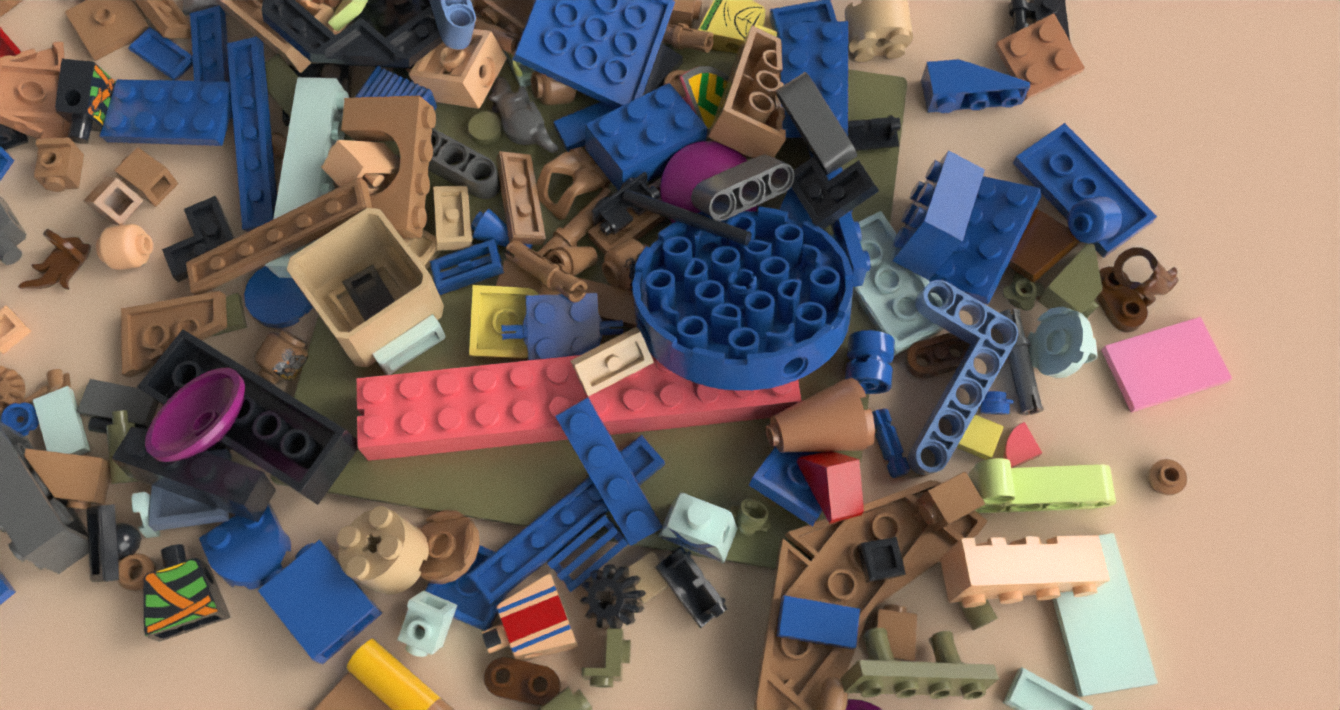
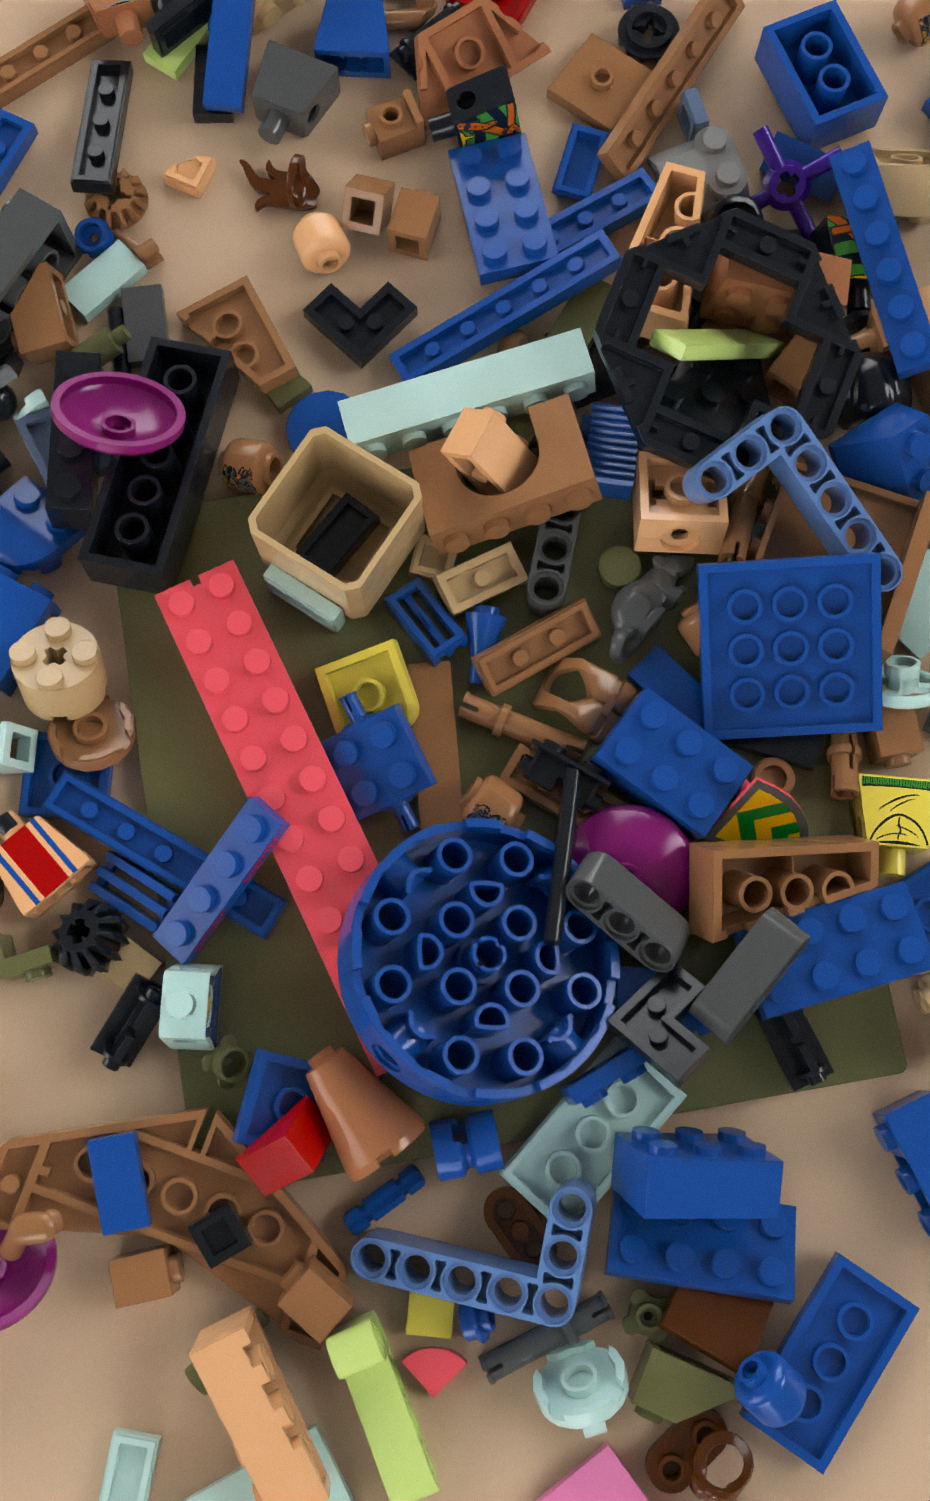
camera: 70 degrees right, 10 degrees up
medium nougat tile [186,177,372,295] -> none
medium nougat pin [505,240,587,303] -> none
medium nougat cone [546,246,598,276] -> none
tan plate [570,327,654,397] -> none
olive plate [841,628,999,700] -> none

